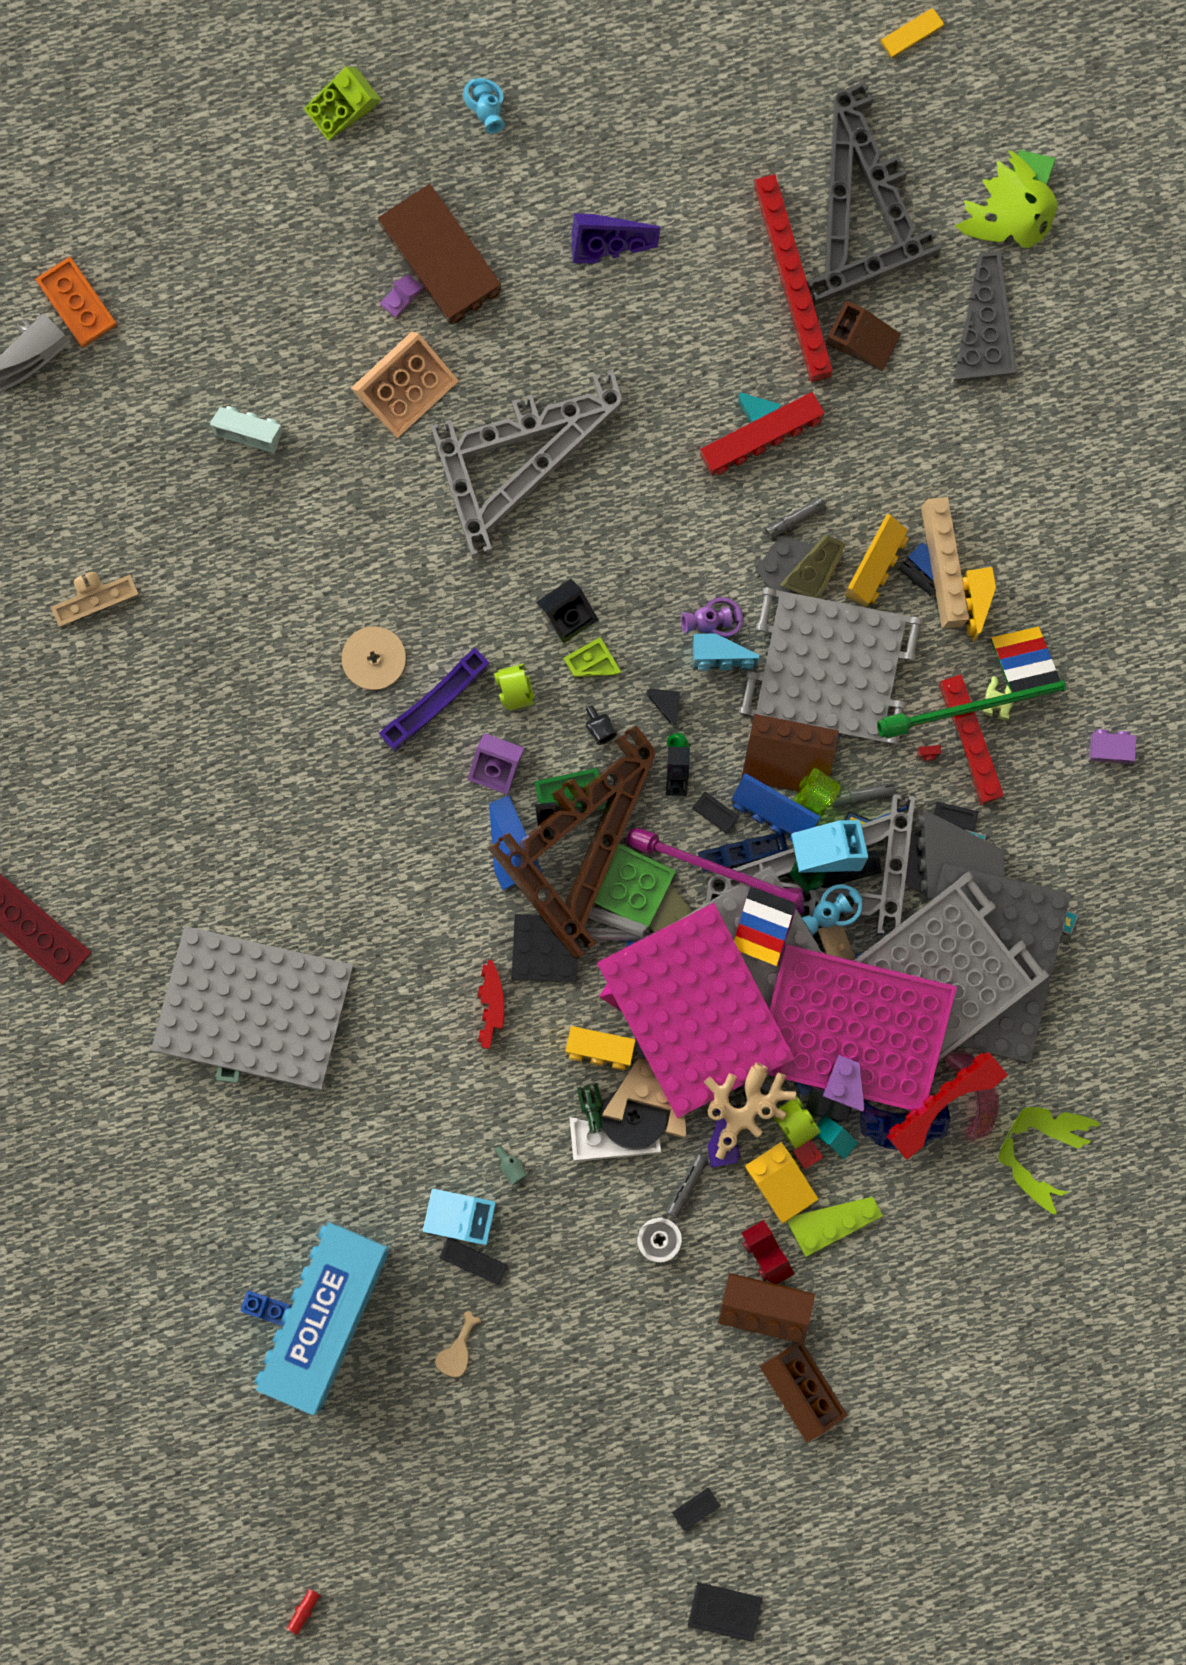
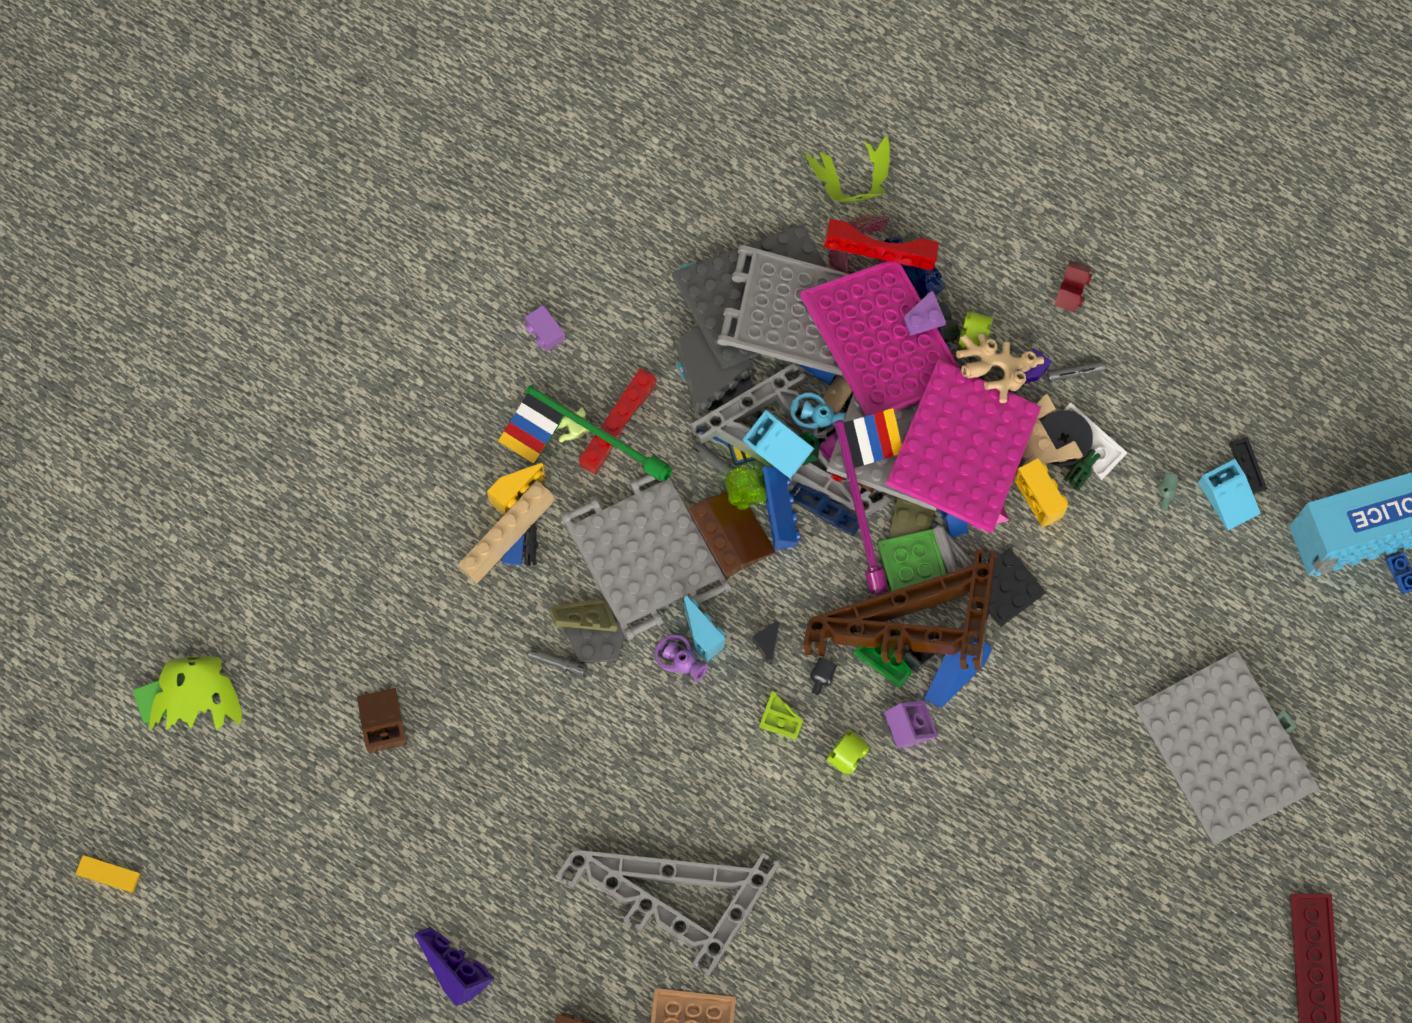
camera: 130 degrees left, 10 degrees down
tan piece [342,626,406,690] -> none
dark purple arch [379,647,490,753] -> none
tan piece [435,1311,481,1378] -> none
red slope [477,960,504,1050] -> none
black slope [536,579,598,644] -> none
white brick [637,1218,682,1262] -> none
black slope [666,746,690,797] -> none
green tile [667,732,689,747] -> none
black tile [672,1487,721,1531] -> none
black tile [687,1581,762,1642] -> none
black tile [692,791,739,834] -> none
red brick [700,391,825,476] -> none
reddish brown slope [718,1273,815,1344] -> none
teal slope [738,392,781,423] -> none
yellow slope [745,1142,819,1224] -> none
red brick [754,174,833,383] -> none
reddish brown slope [759,1342,847,1443] -> none
lime wing [786,1197,883,1257] -> none
red plate [792,1140,823,1170] -> none
dark grey piece [807,81,941,306] -> none
teal slope [816,1115,858,1160] -> none
yellow slope [845,513,909,608] -> none
red plate [917,745,941,761] -> none
black tile [933,802,979,832] -> none
dark grey wing [953,251,1017,382] -> none

